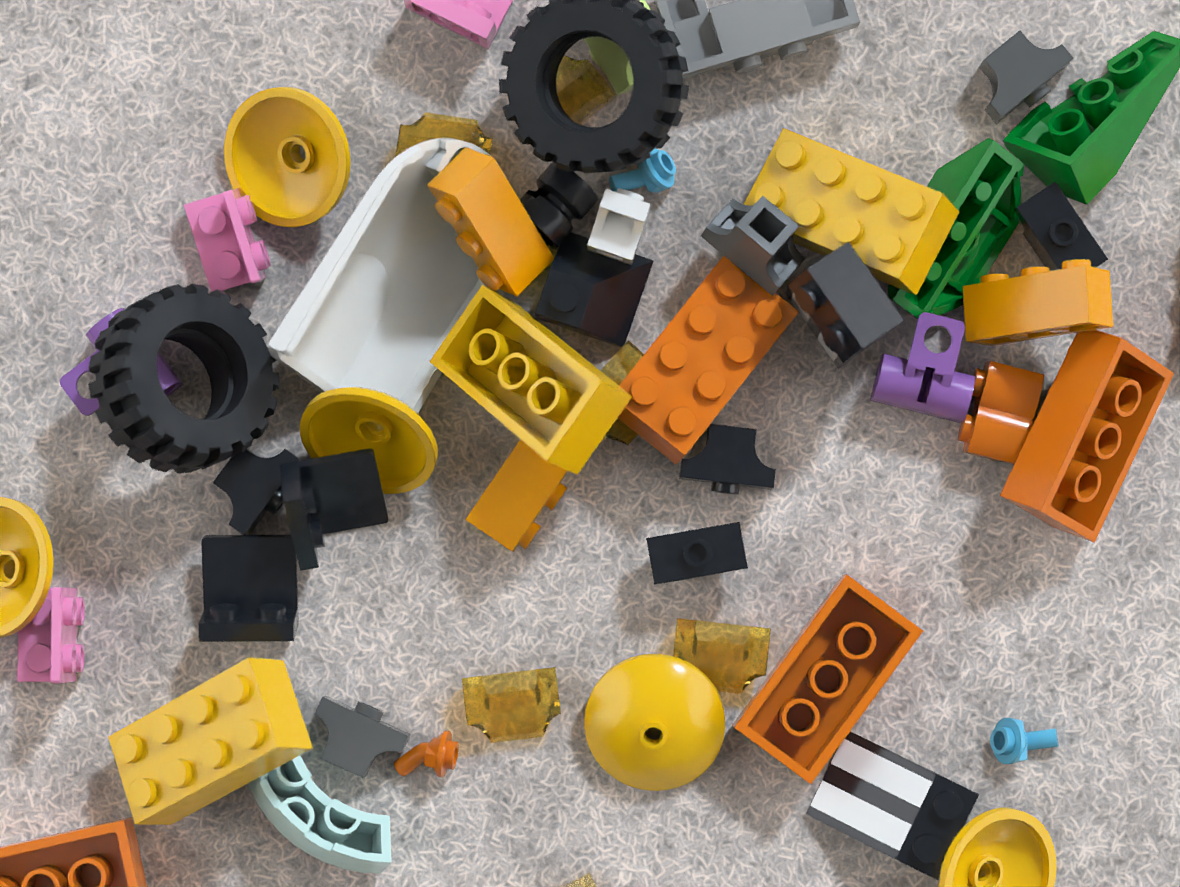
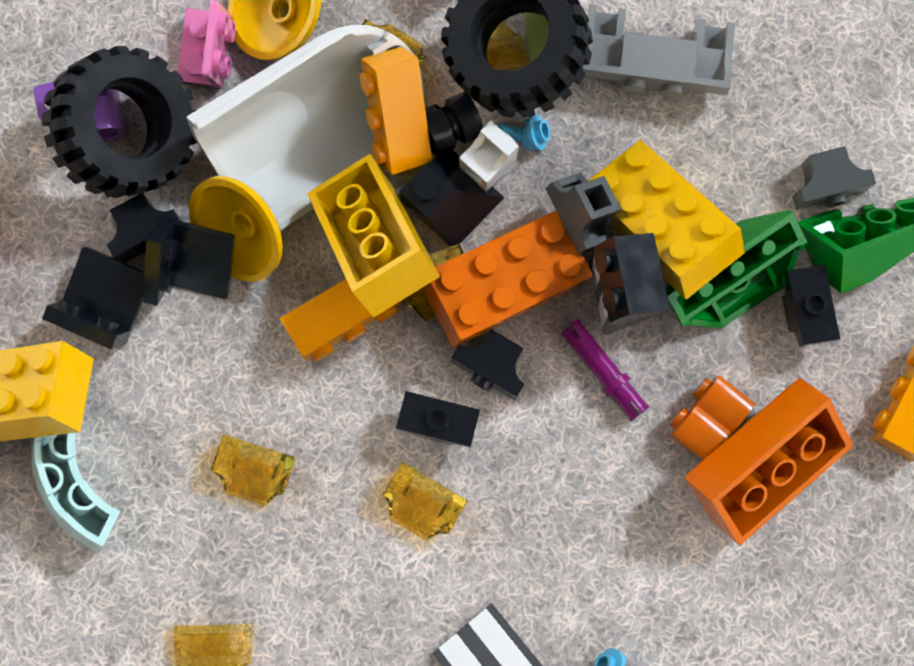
camera: 20 degrees right, 5 degrees down
dark grey brick [315,696,411,778] -> none
orange plate [394,730,459,778] -> none
yellow dish [584,654,725,791] -> none
orange brick [732,574,923,784] -> none
medium lavender piece [870,312,975,423] -> none
light orange brick [963,259,1113,346] -> none
none -> magenta pin [561,319,650,422]

